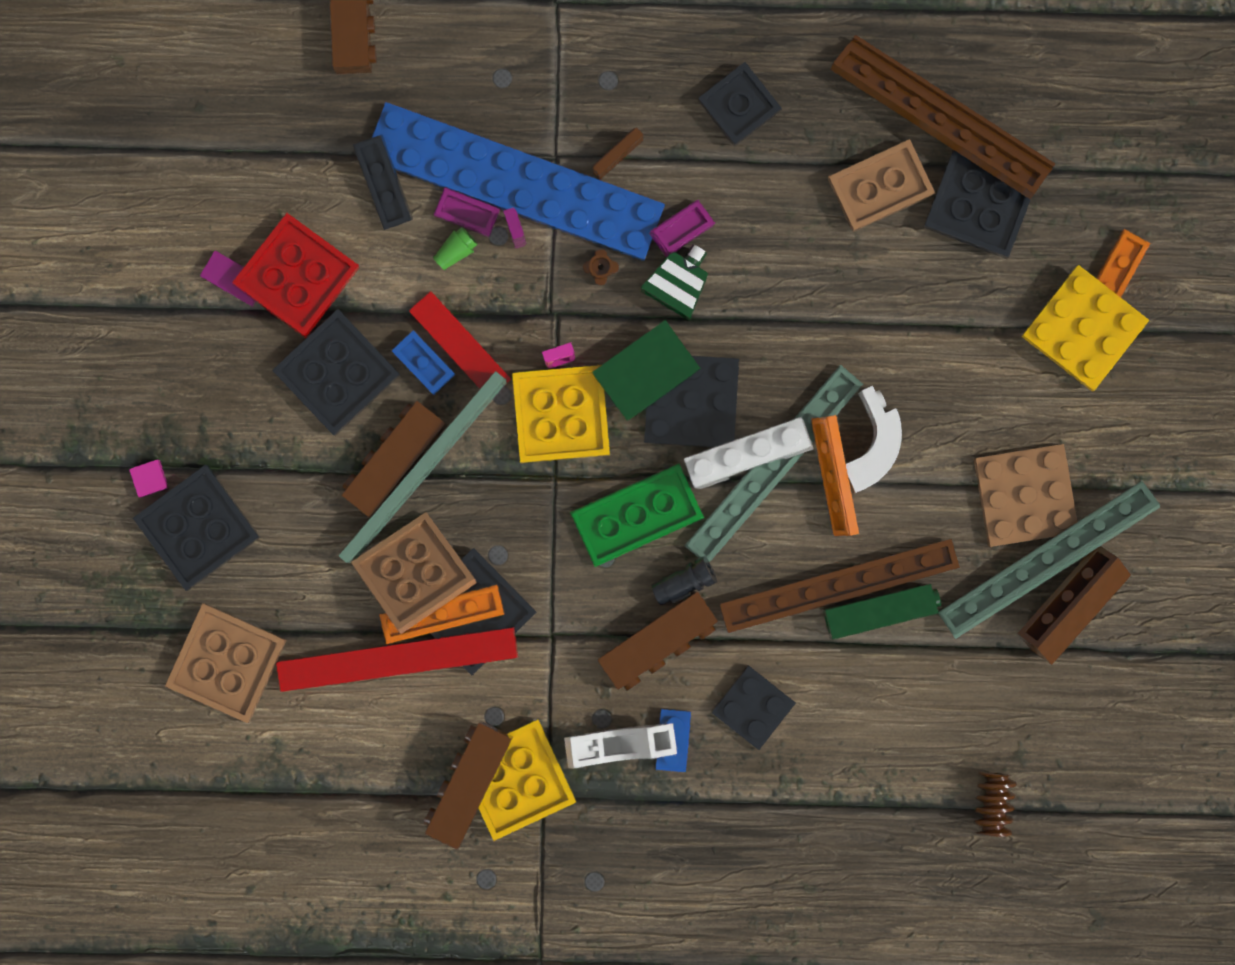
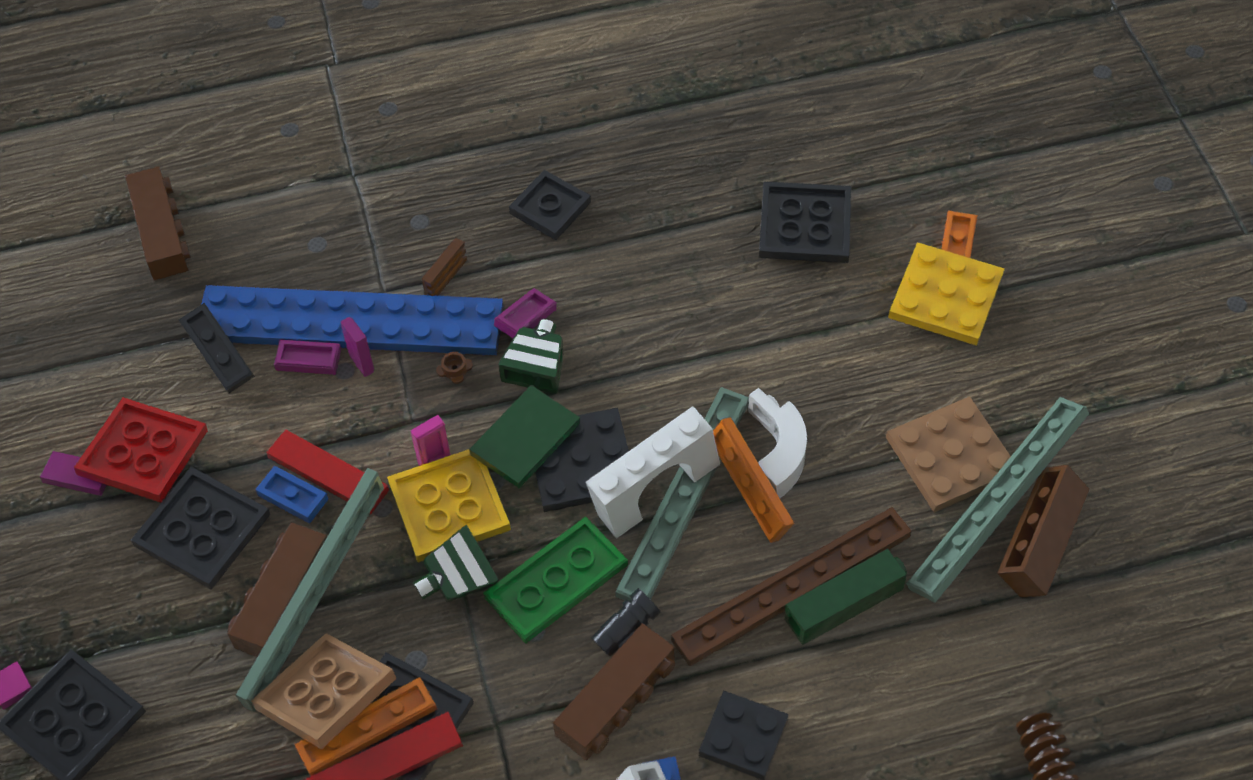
camera: 10 degrees left, 30 degrees down
bright green cone [433,227,478,270] -> none
medium nougat plate [828,139,935,232] -> none
reddish brown plate [831,35,1055,200] -> none
none -> torso [413,525,499,602]

